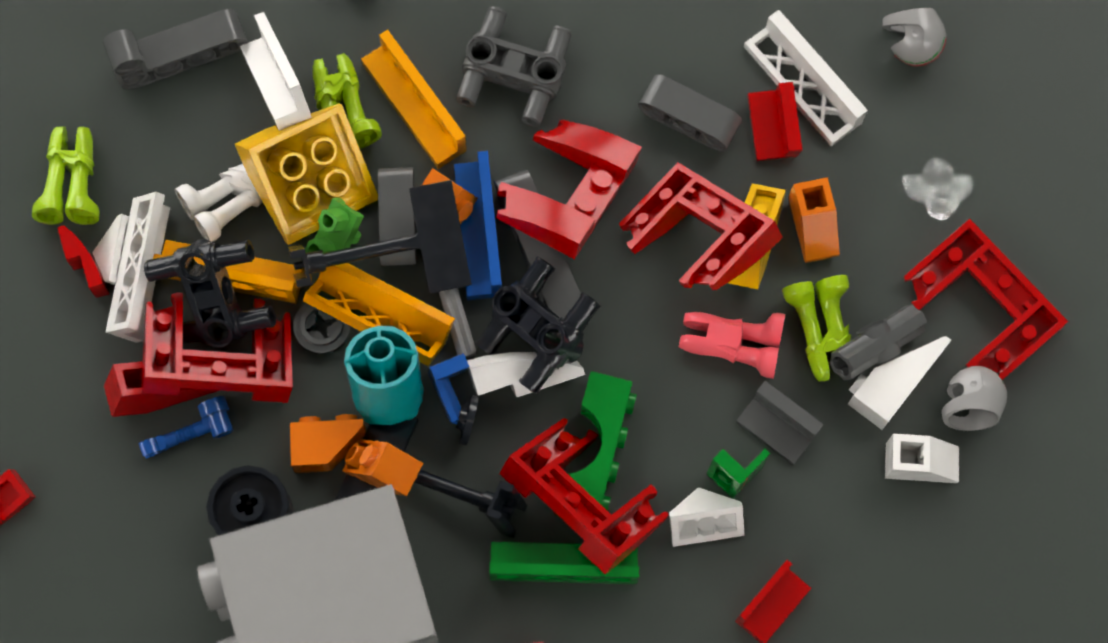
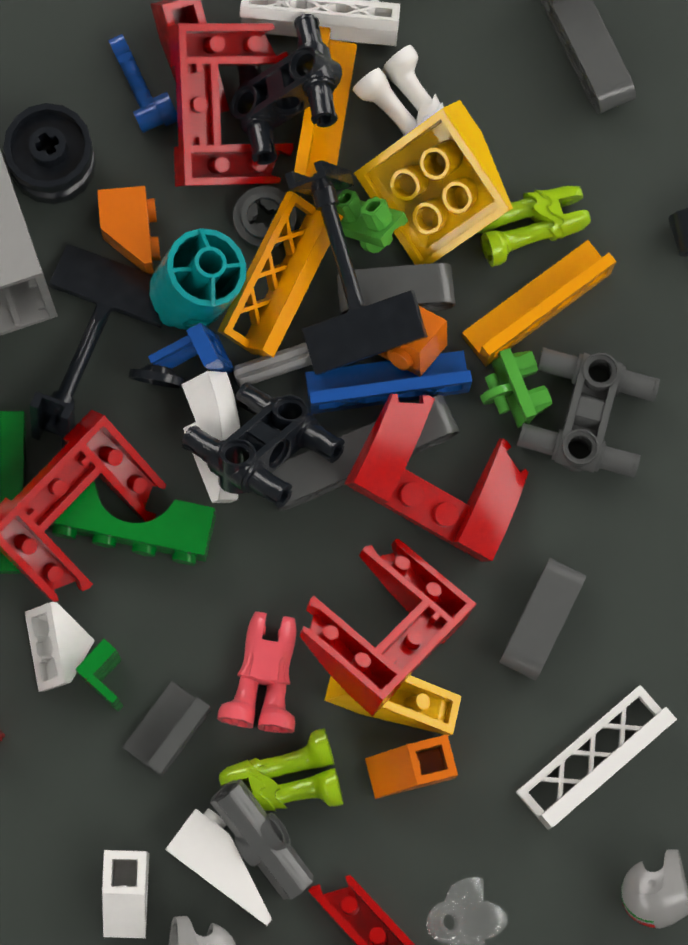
camera: 85 degrees right, 5 degrees up
white fence [240,12,312,130] -> none
orange slope [342,439,423,496] -> none
red panel [747,82,803,161] -> none
none -> bright green hips [480,348,552,428]

